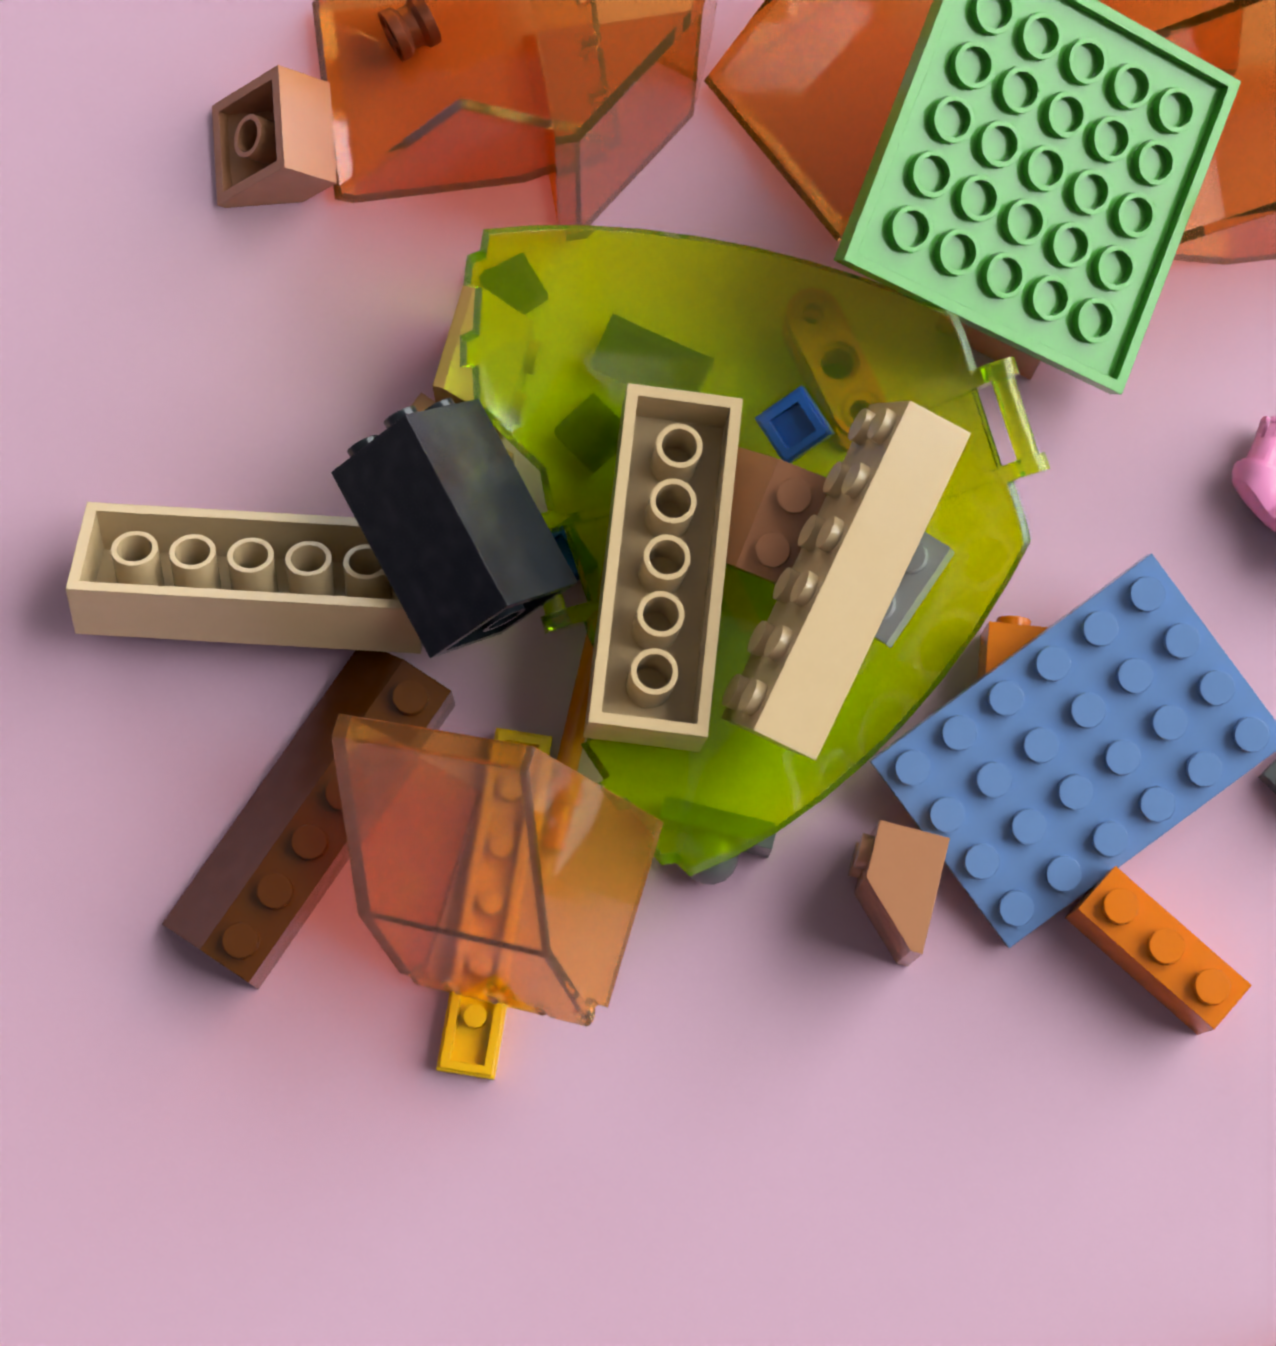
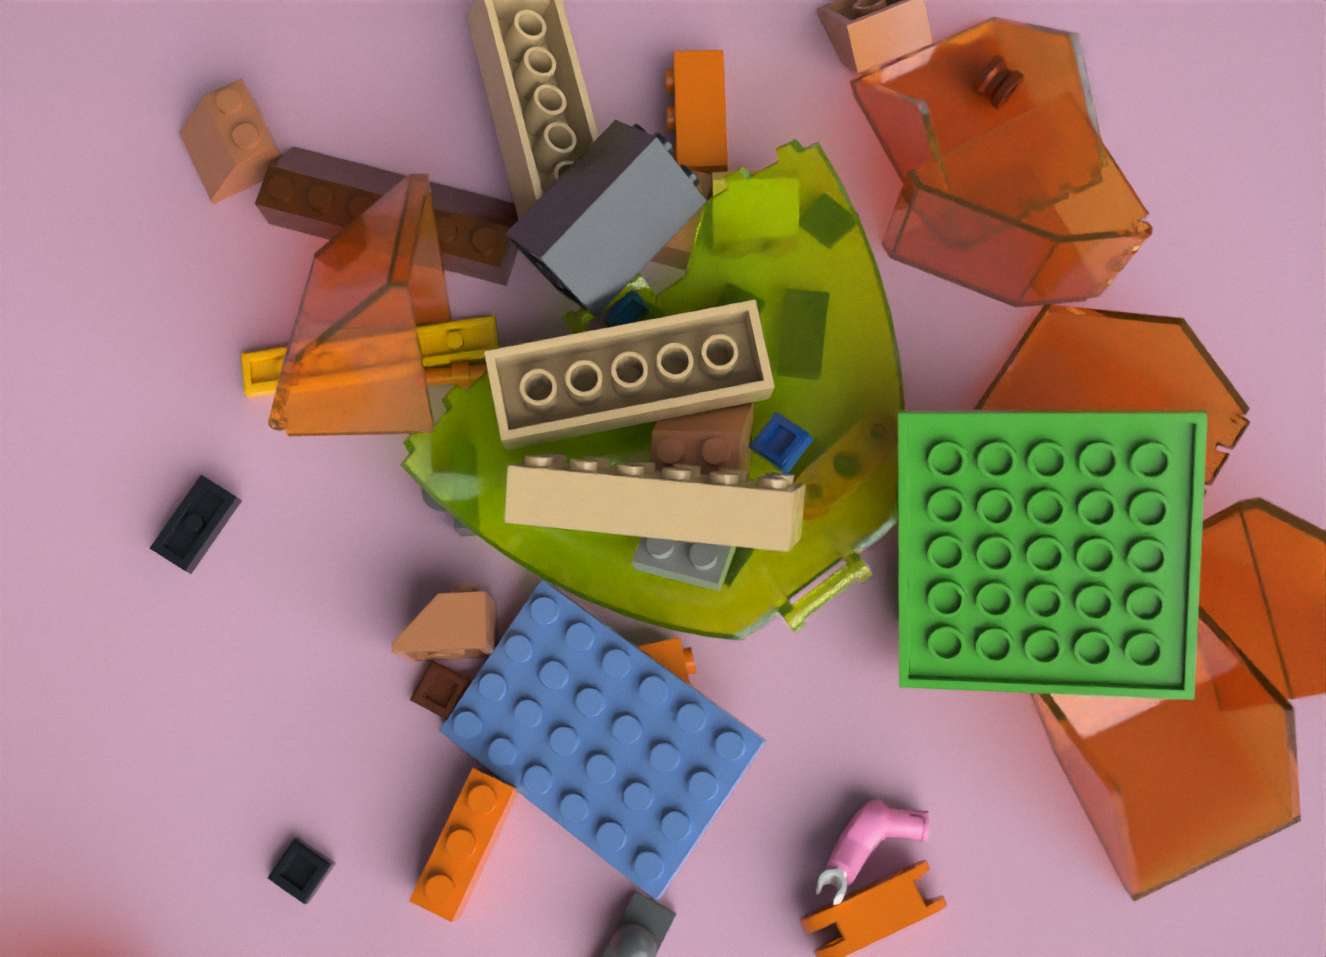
camera: 80 degrees right, 0 degrees up
none -> black plate [149,475,242,574]
none -> nougat slope [179,78,282,204]
none -> black tile [268,838,336,905]
none -> copper tile [410,660,473,720]
none -> orange brick [666,50,728,175]

